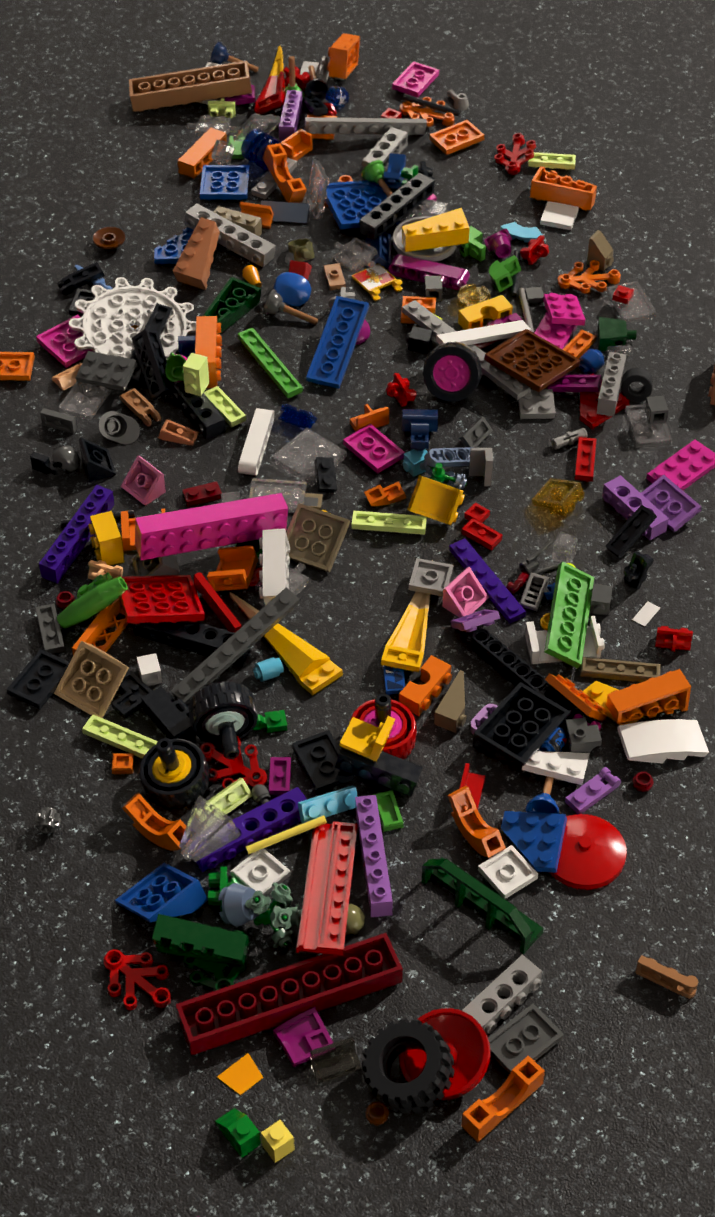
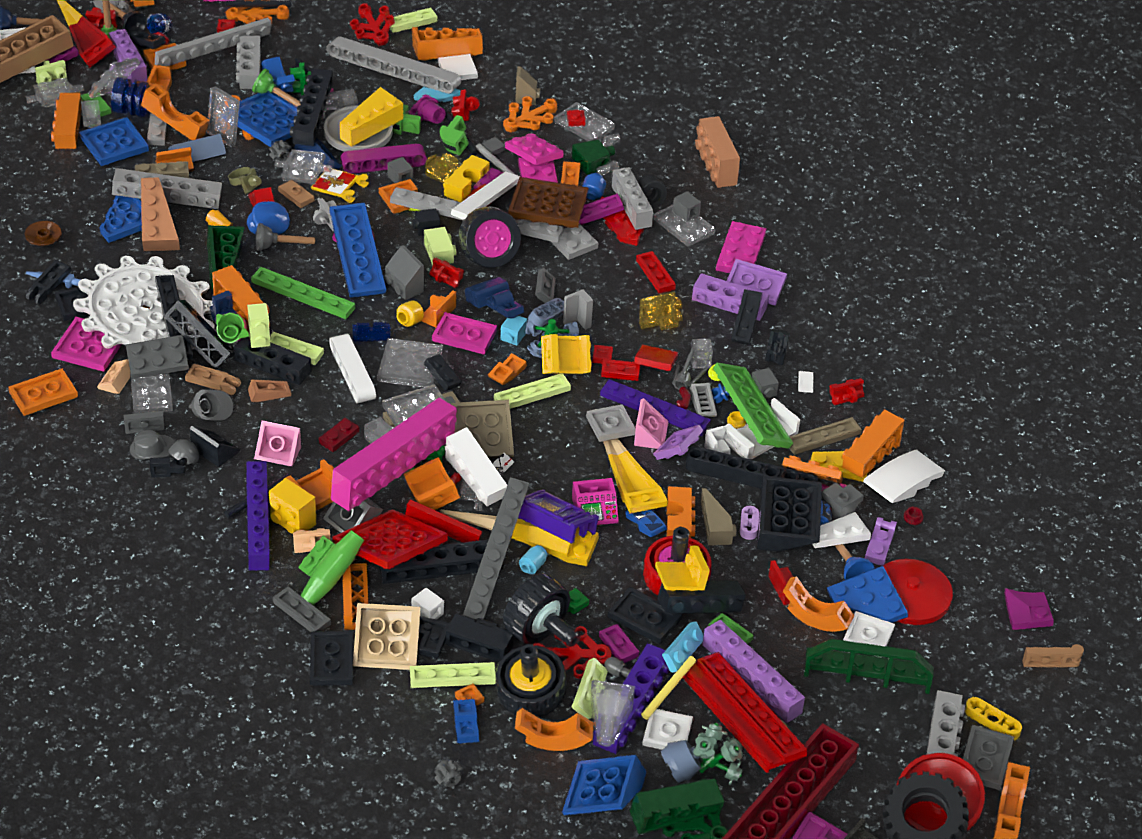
camera: 35 degrees left, 5 degrees down
dark red plate [56,591,75,609] -> none
green hips [208,867,242,911] -> none
orange plate [429,120,485,155] -> none
light grey pin [551,428,588,450] -> none
none -> dark grey piece [130,430,176,460]
none -> dark grey gear [269,140,291,162]
none -> light grey beam [326,37,461,94]
none -> dark grey slope [384,245,424,300]
none -> yellow head [397,301,424,327]
none -> yellowish green brick [424,227,456,265]
none -> blue slope [453,699,479,744]
none -> white sticker [493,453,514,474]
none -> dark purple door [518,489,599,543]
none -> dark pink slope [572,478,618,525]
none -> clear arm [602,134,620,147]
none -> red tile [634,344,678,371]
none -> white panel [704,426,731,454]
none -> yellow beam [965,697,1022,740]
none -> magenta plate [1004,588,1054,630]

